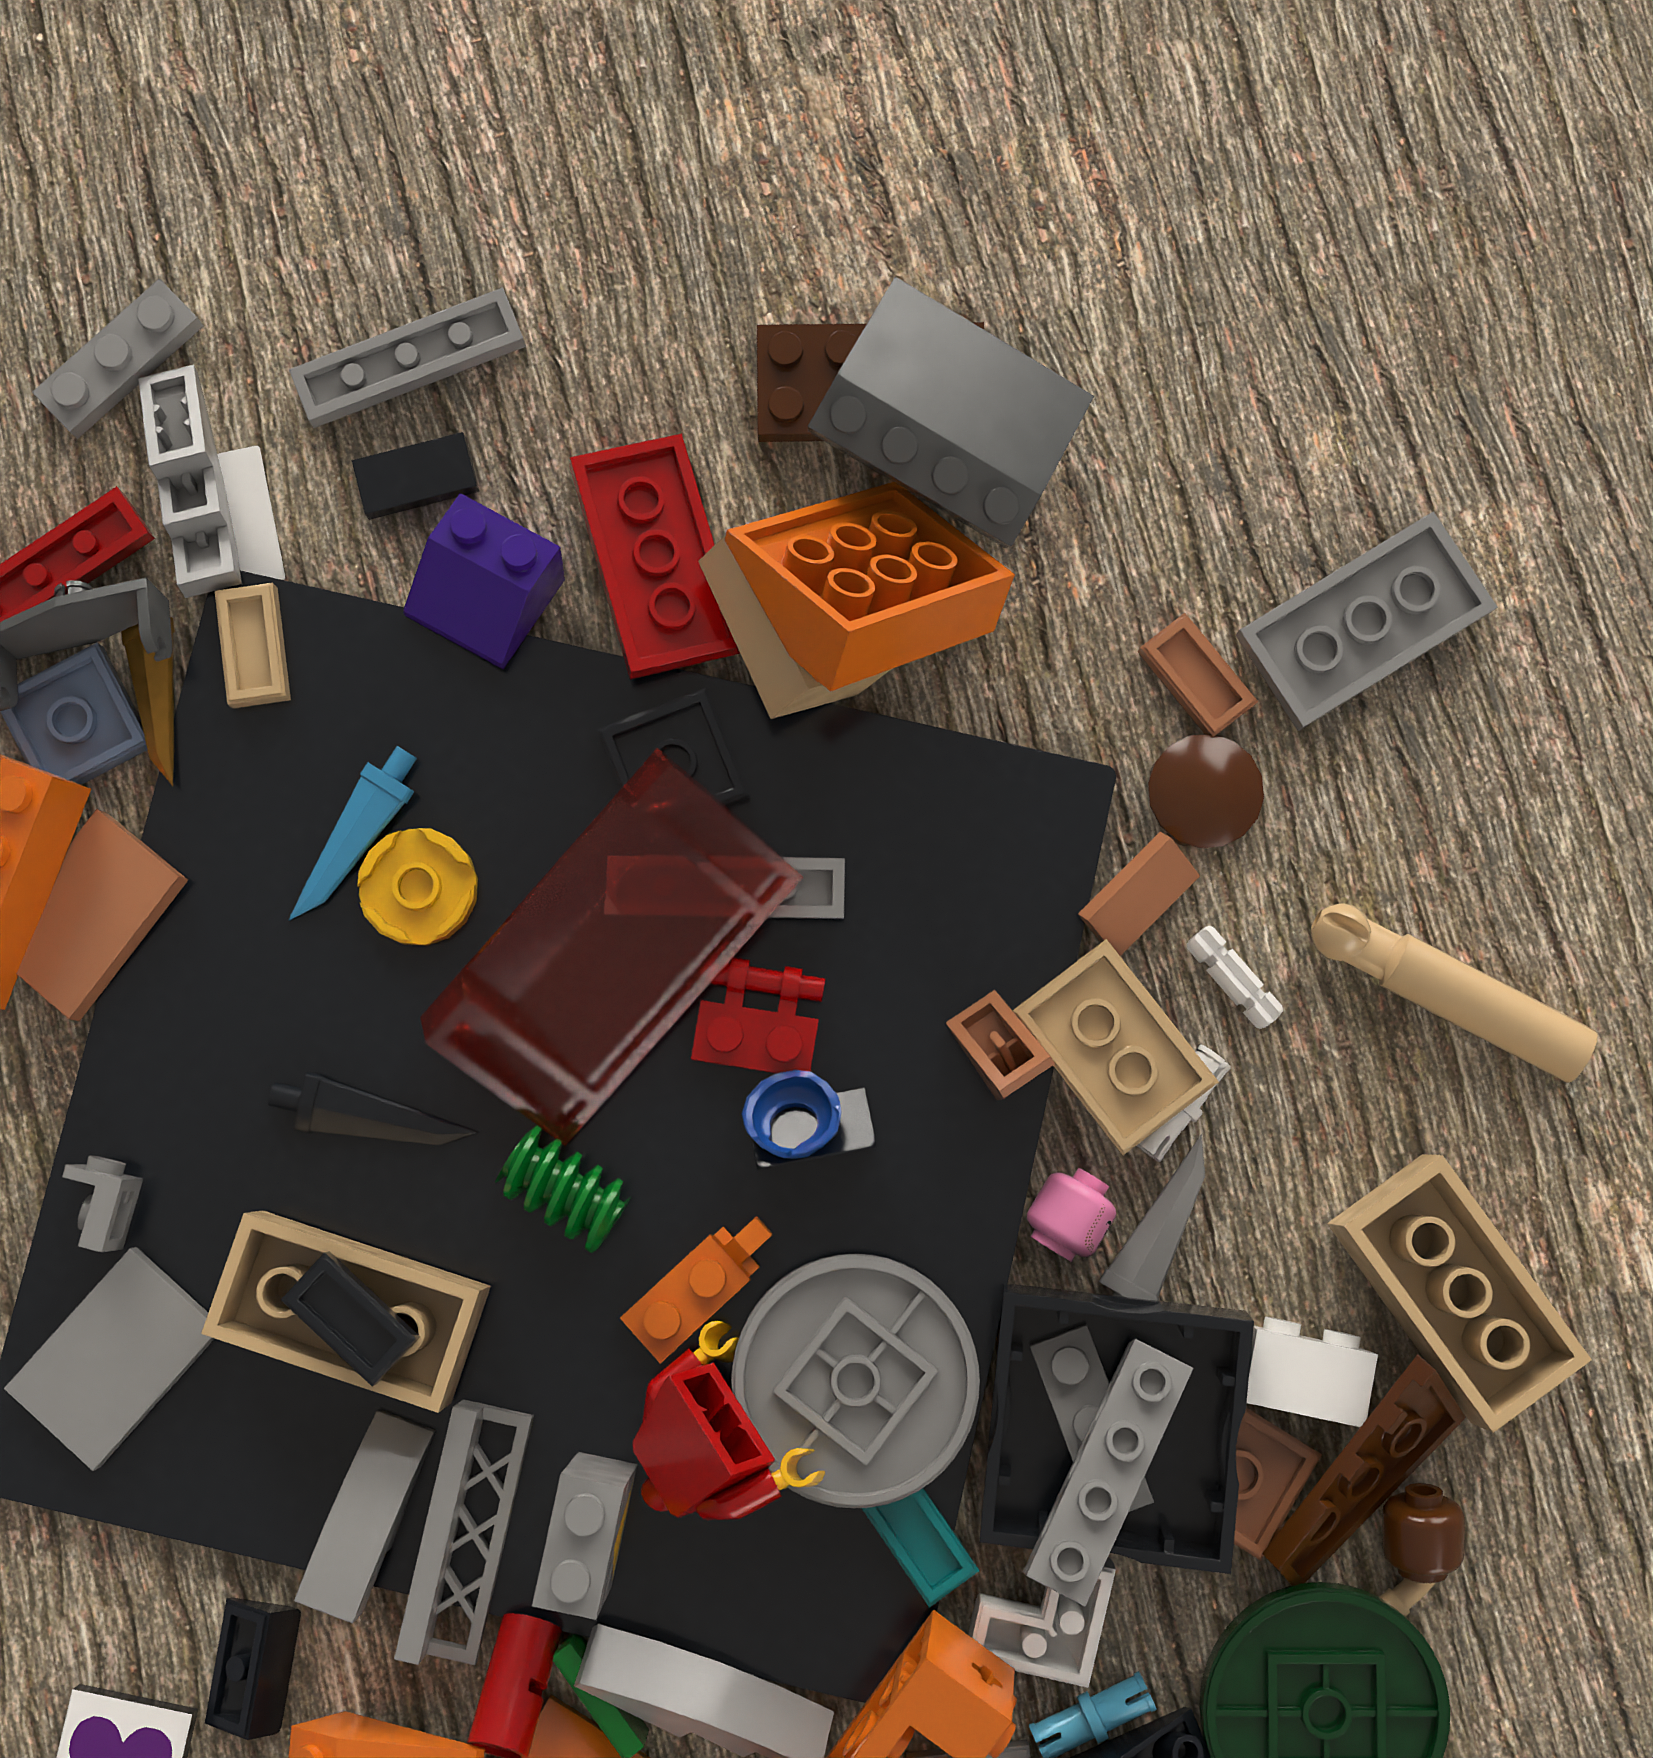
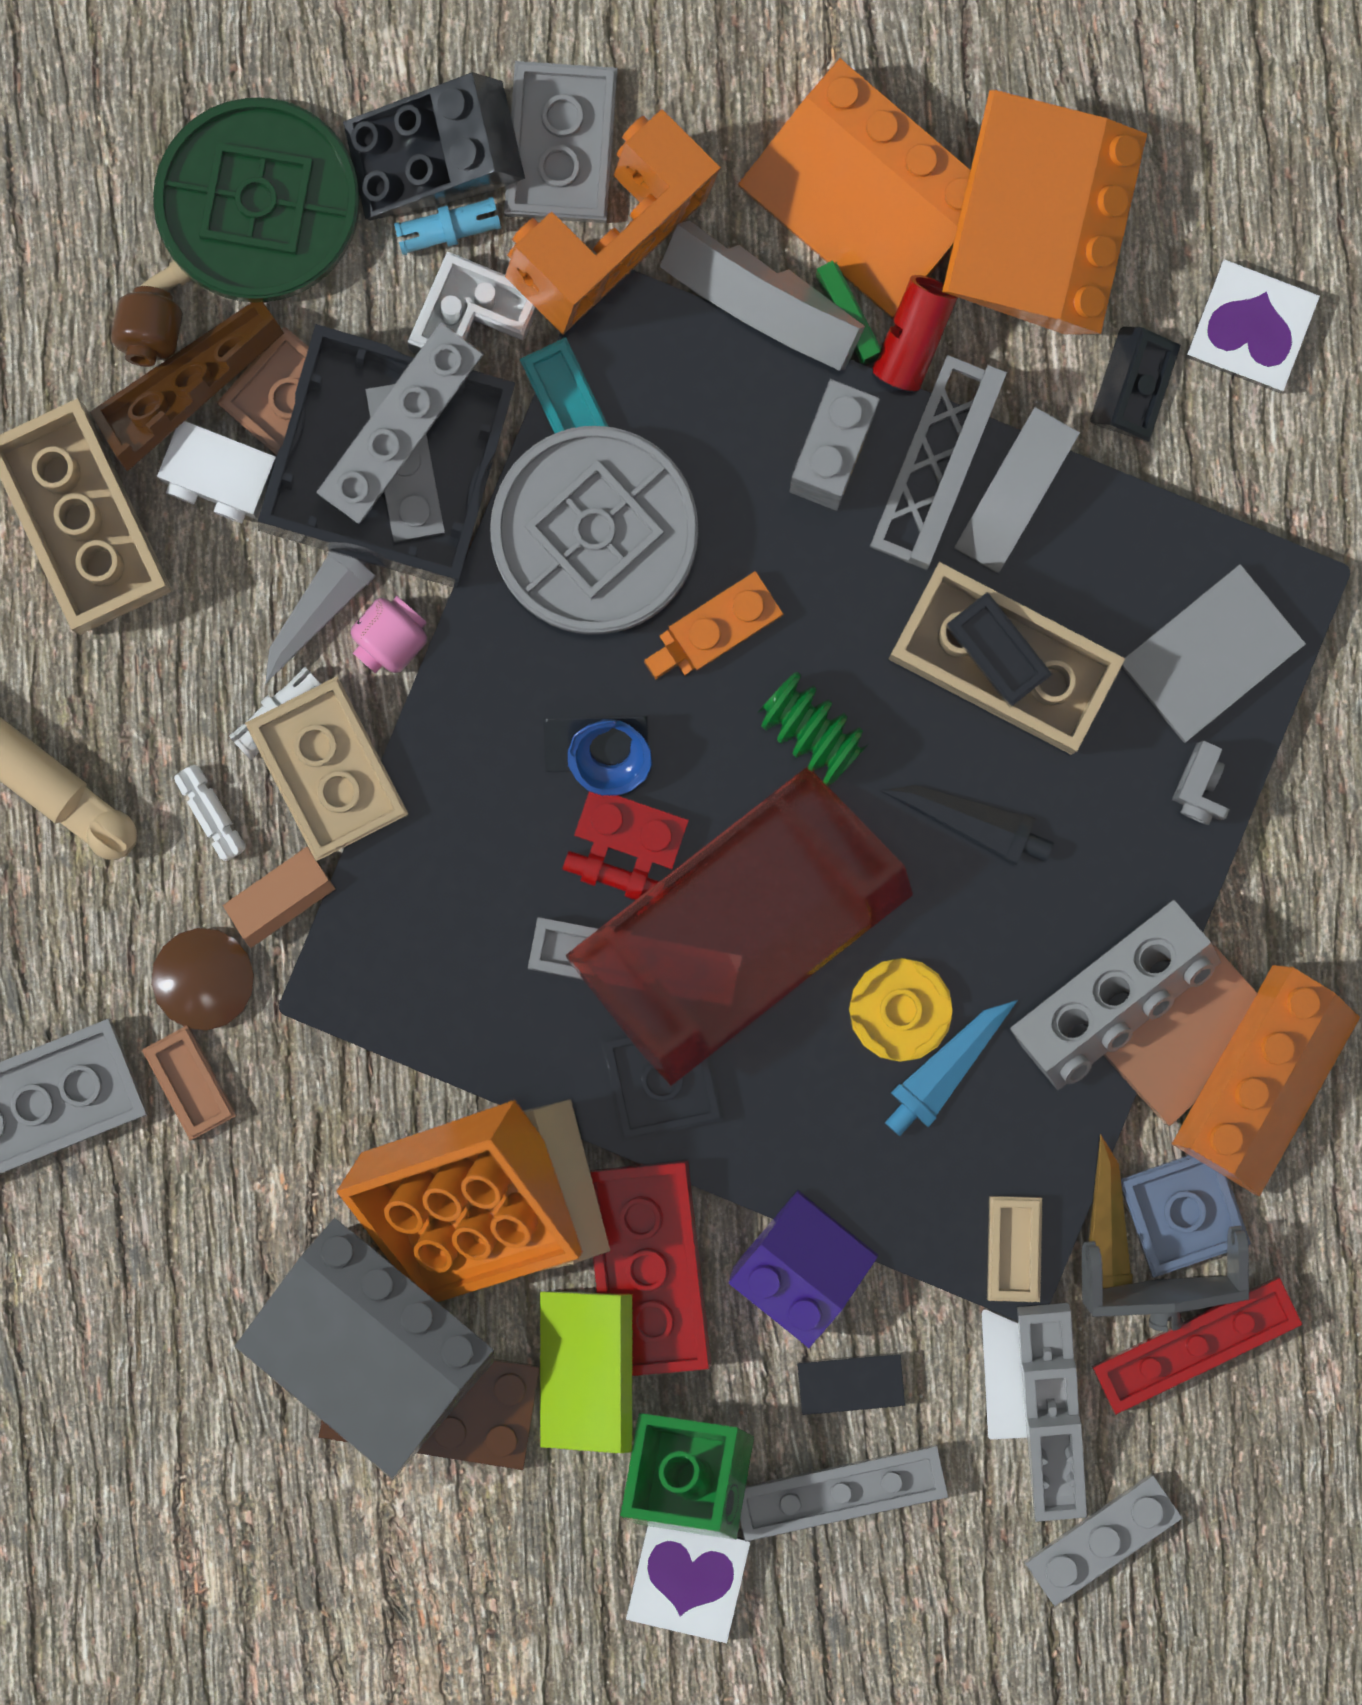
camera: 165 degrees left, 5 degrees up
red torso [632,1321,825,1520] -> none
nougat slope [946,990,1055,1100] -> none
none -> lime tile [540,1291,632,1454]
none -> green brick [620,1413,754,1540]
none -> tile [626,1526,750,1643]
none -> light grey brick [1010,900,1221,1090]

